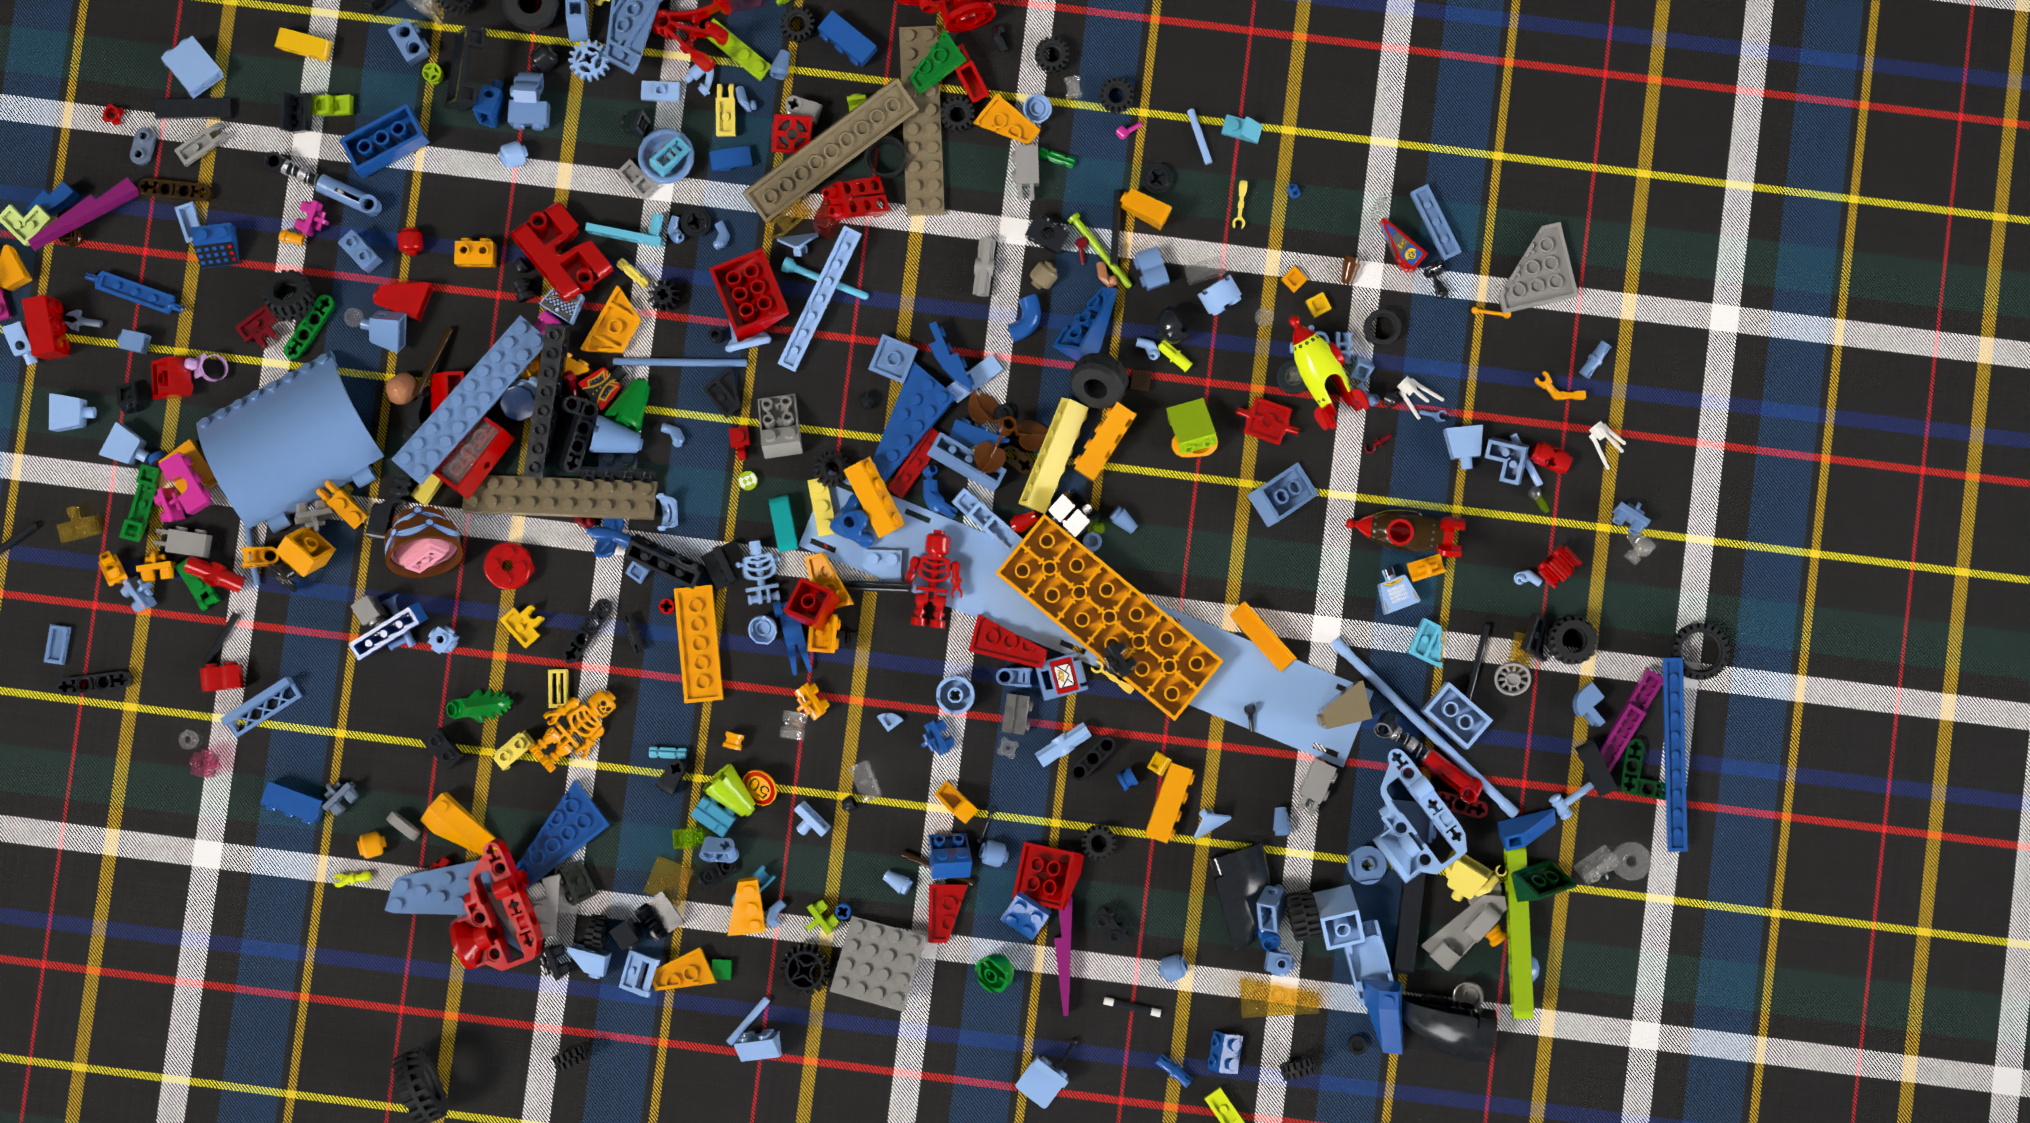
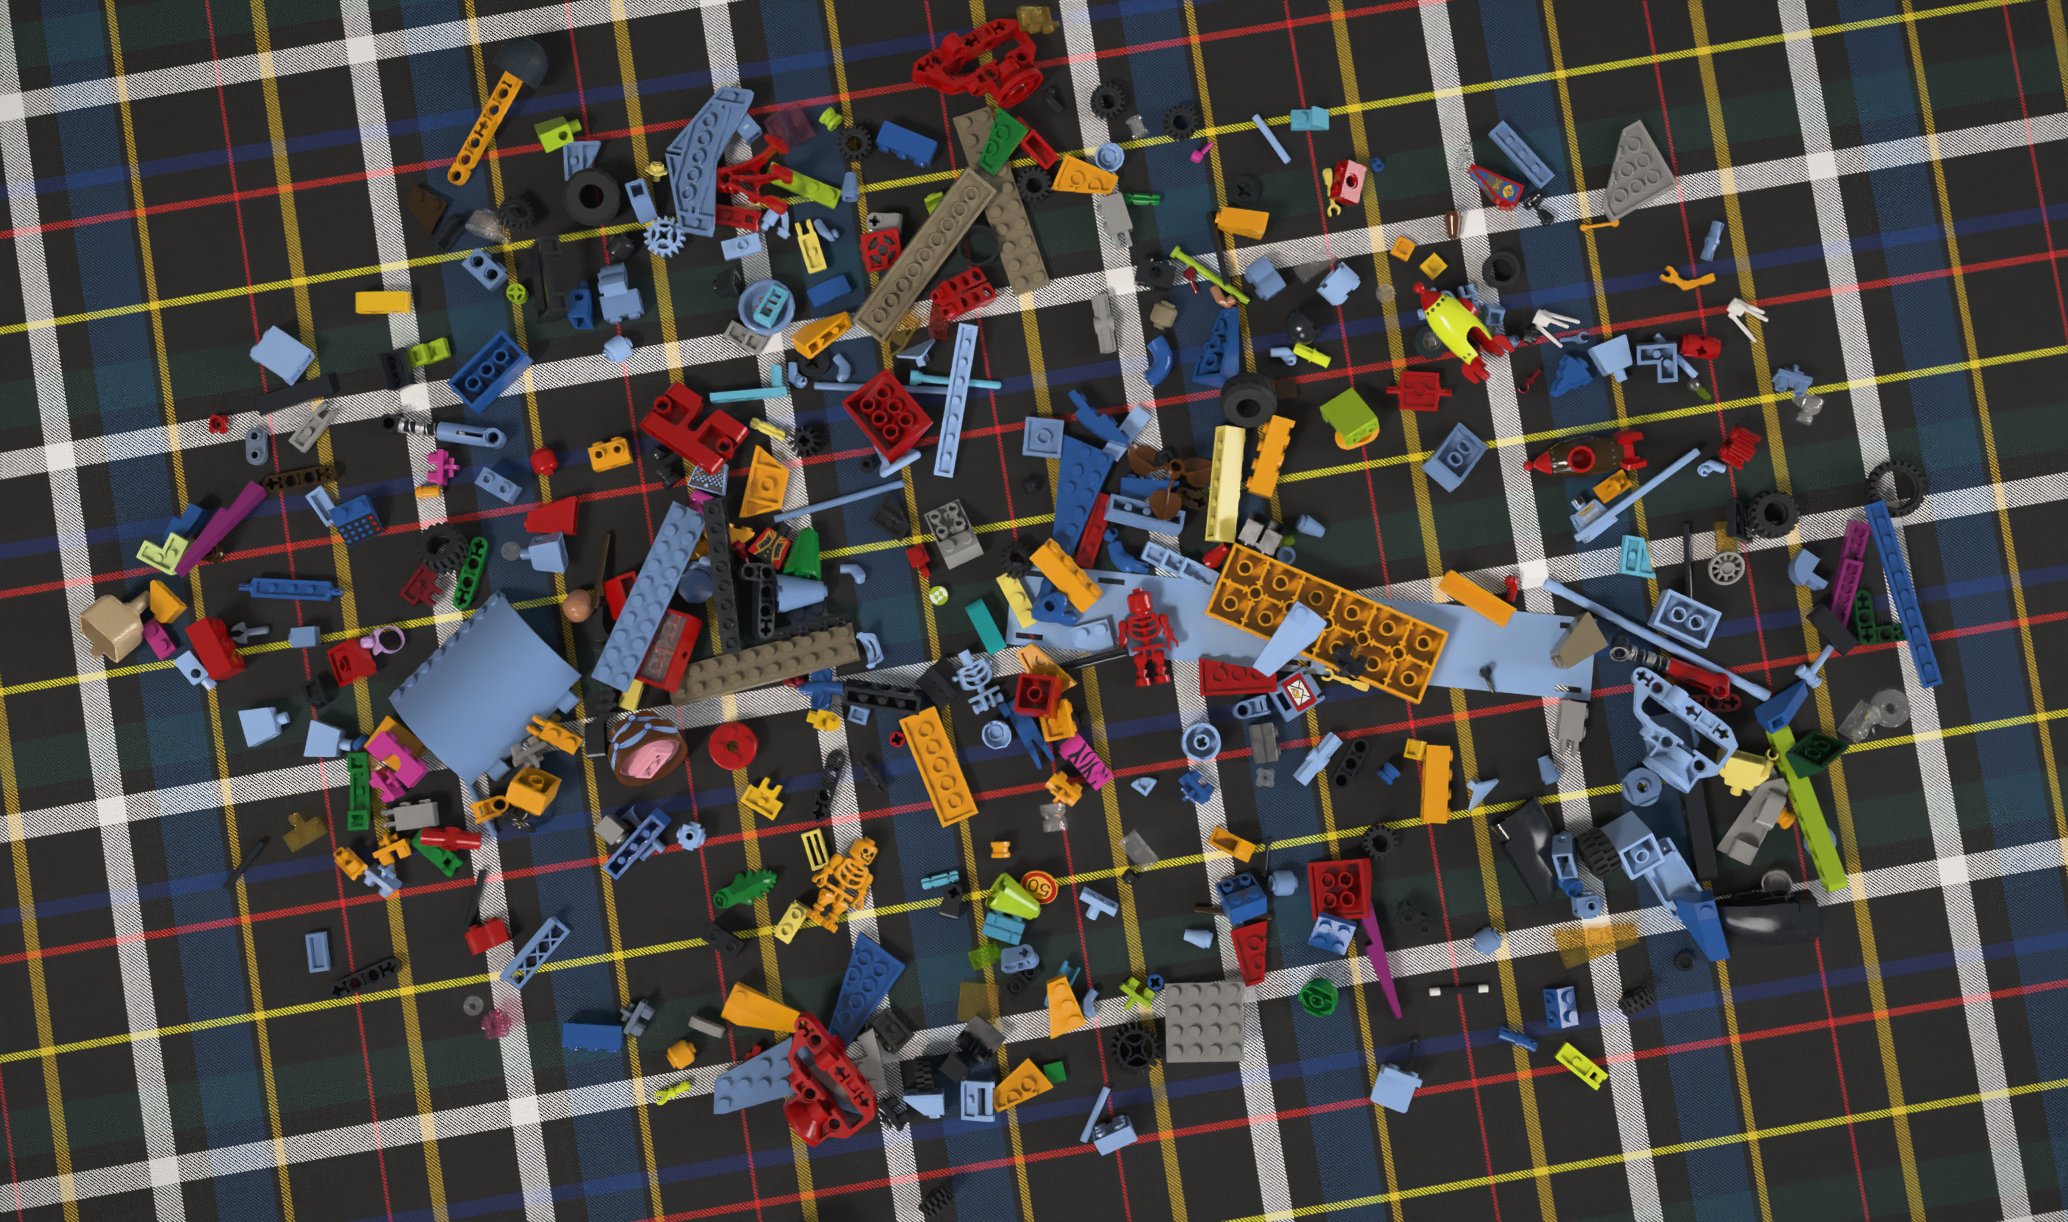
camera: 25 degrees left, 0 degrees up
none -> red plate [715,204,763,232]
none -> light orange slope [791,311,853,359]
none -> yellow hips [806,709,841,732]
none -> medium blue piece [814,382,948,395]
none -> dark pink door [1059,732,1113,791]
none -> light blue wedge [1252,601,1327,677]
none -> red brick [1329,160,1367,205]
none -> red arm [1504,575,1518,603]
none -> blue rock [1549,354,1593,398]
none -> light blue tile [1574,448,1701,541]

